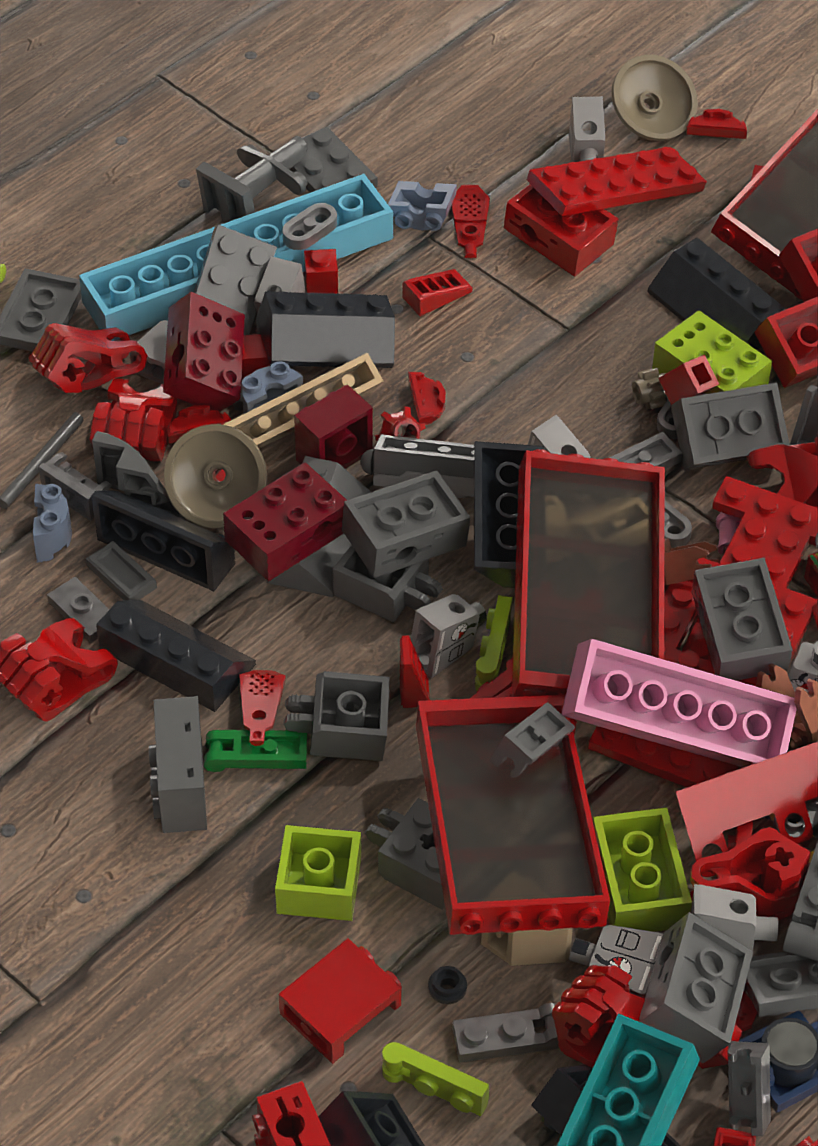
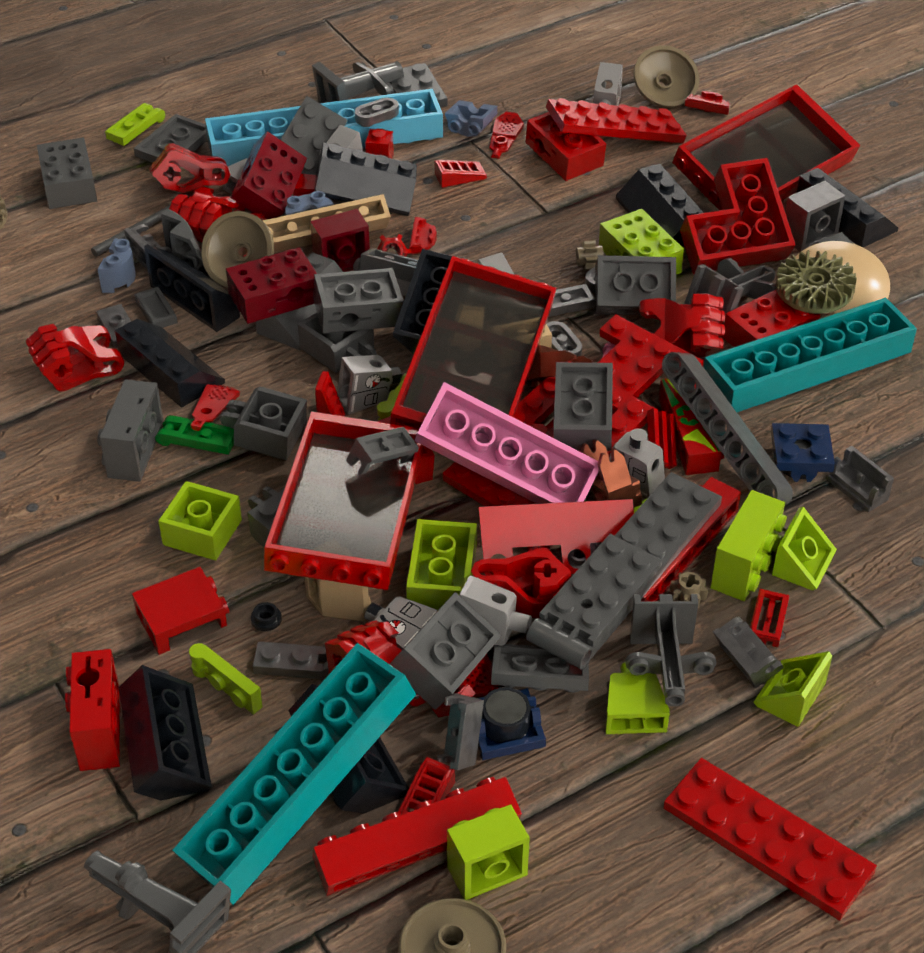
camera: 15 degrees right, 5 degrees down
red brick [658,355,719,405] -> none

